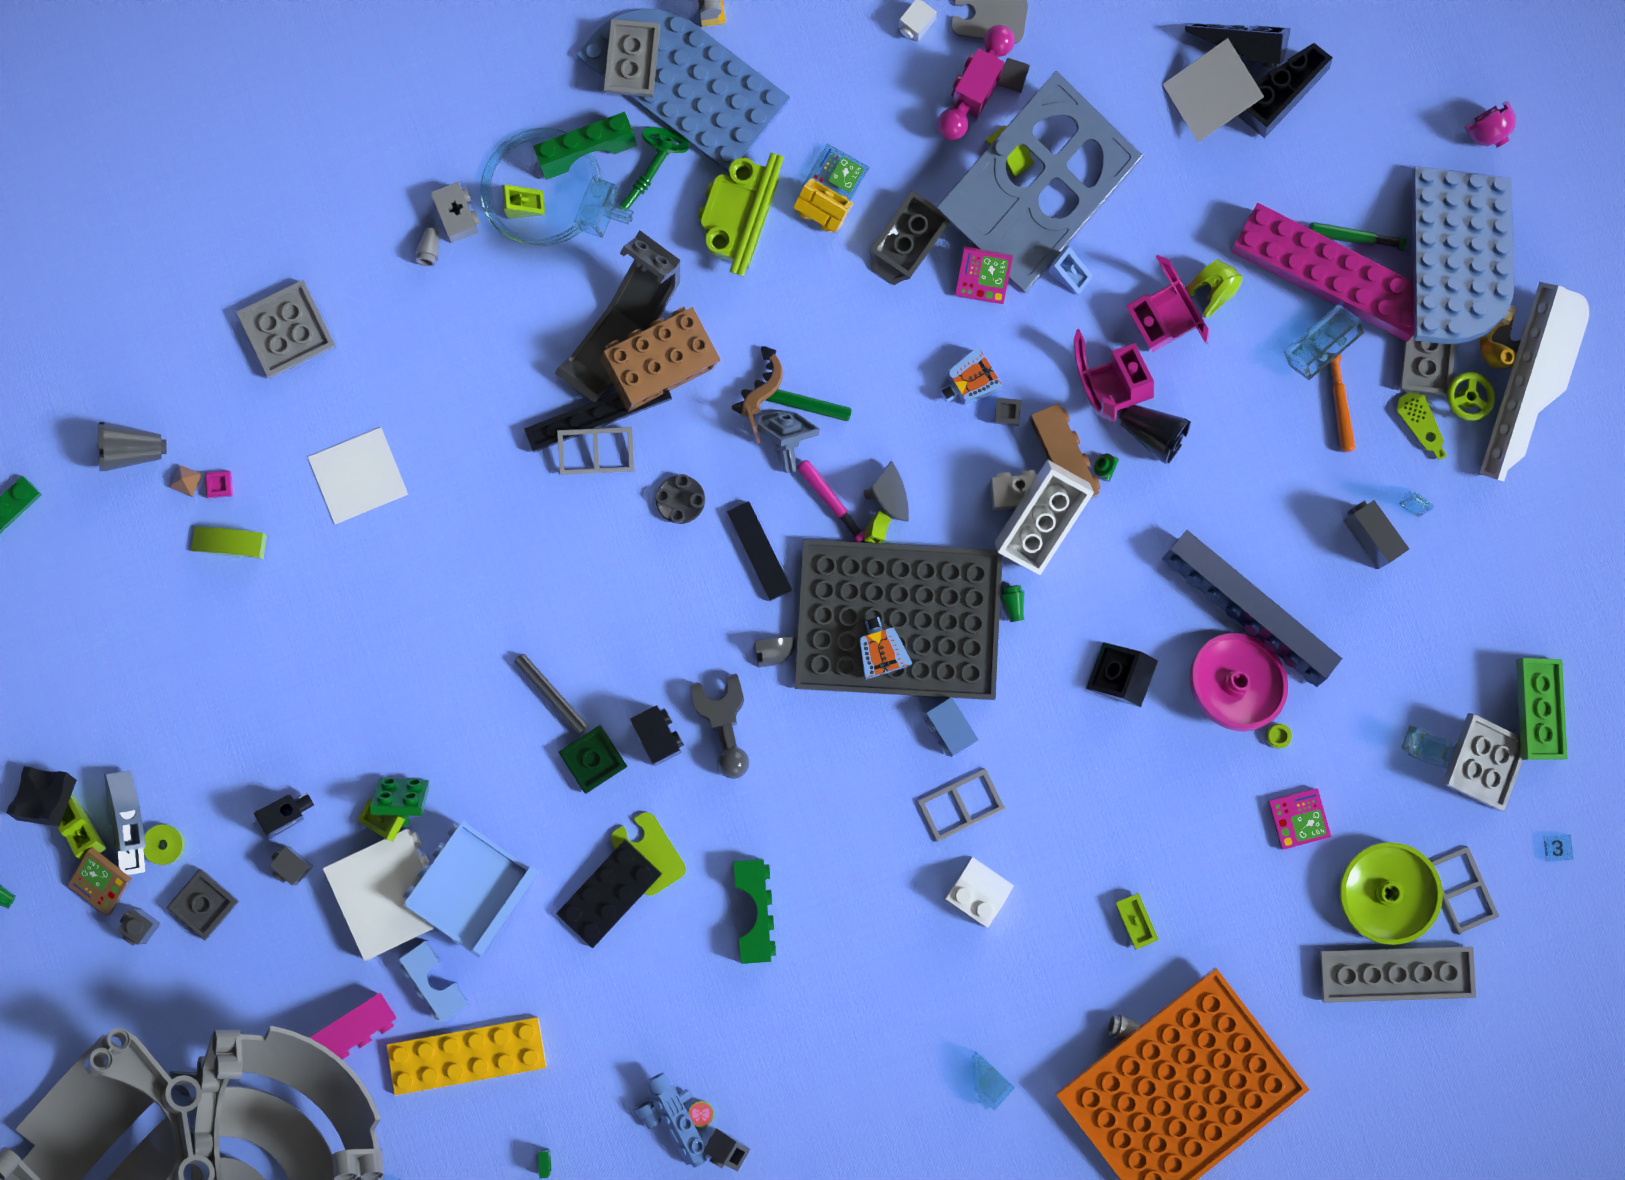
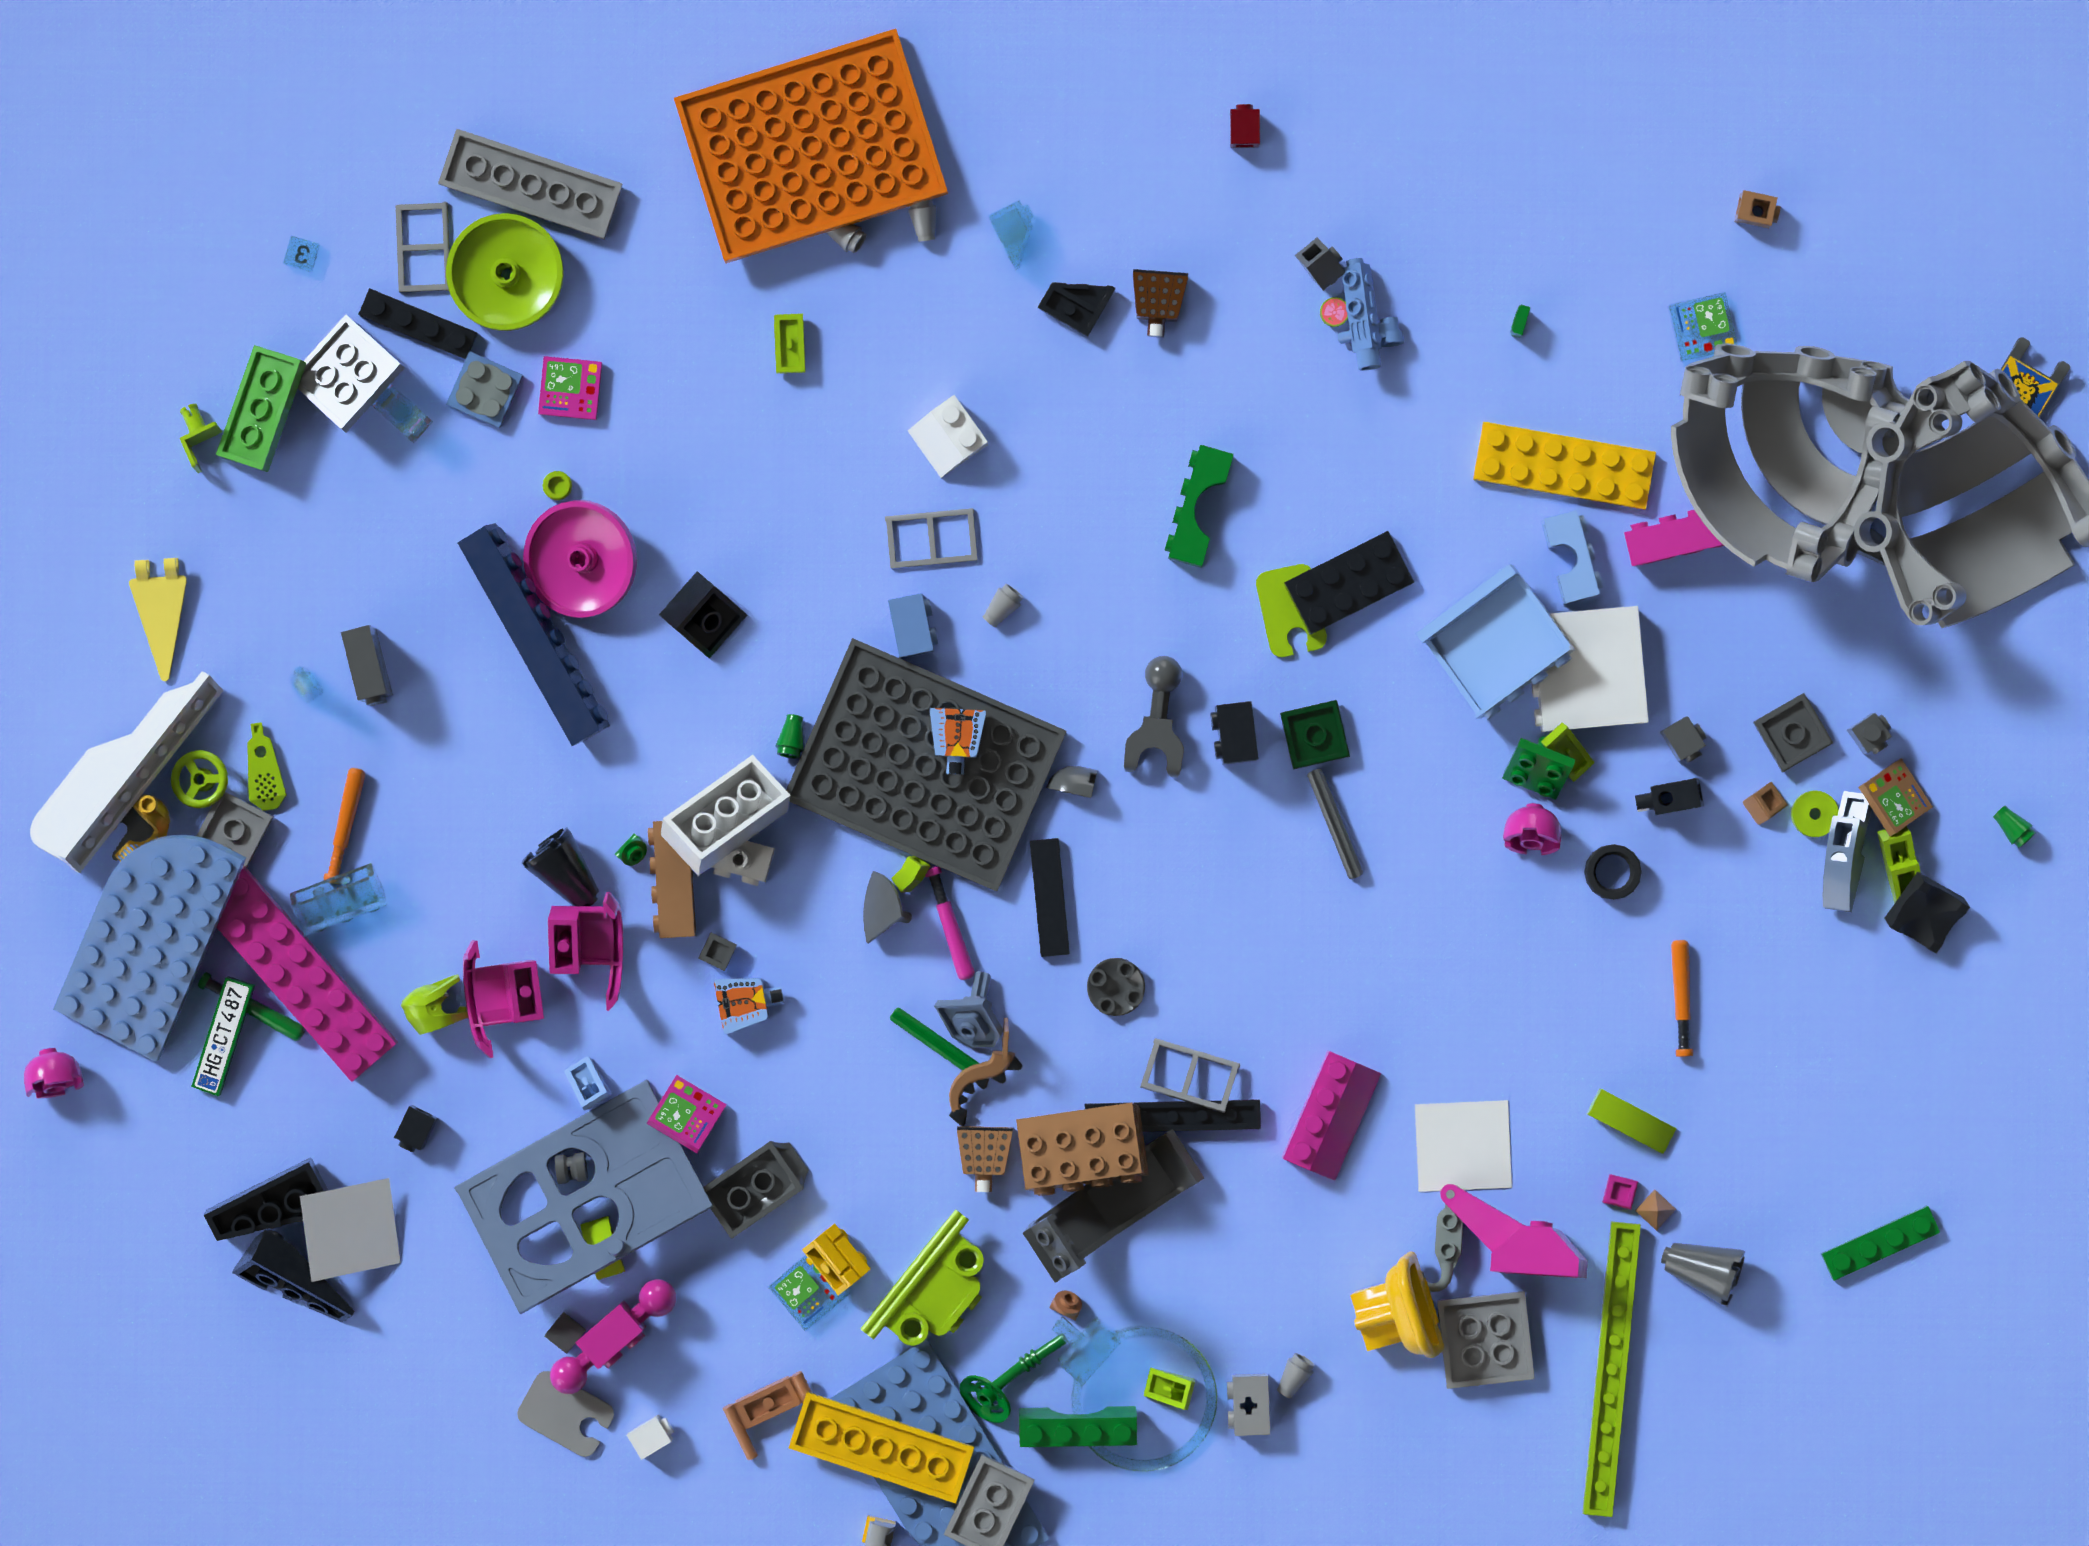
camera: 155 degrees left, 5 degrees up
none -> light yellow flag [129,558,187,681]
none -> lime bracket [179,403,222,474]
none -> tile [191,976,255,1096]
none -> black plate [358,288,478,360]
none -> black brick [394,1105,438,1153]
none -> light grey piece [446,351,524,428]
none -> dark grey wheel [555,1152,588,1184]
none -> nougat plate [722,1371,812,1460]
none -> yellow plate [788,1391,974,1504]
none -> light grey cone [908,199,936,242]
none -> medium nougat torso [957,1126,1013,1192]
none -> light grey cone [982,583,1024,628]
none -> black wing [1037,282,1116,337]
none -> nougat plate [1049,1290,1082,1321]
none -> reddish brown torso [1132,269,1189,338]
none -> dark pink slope [1281,1050,1381,1181]
none -> yellow piece [1350,1251,1444,1358]
none -> dark pink slope [1422,1184,1588,1292]
none -> dark pink cylinder [1503,803,1562,855]
none -> lime plate [1582,1221,1641,1517]
none -> black tyre [1584,844,1642,900]
none -> orange piece [1671,940,1693,1057]
none -> medium nougat slope [1742,781,1788,825]

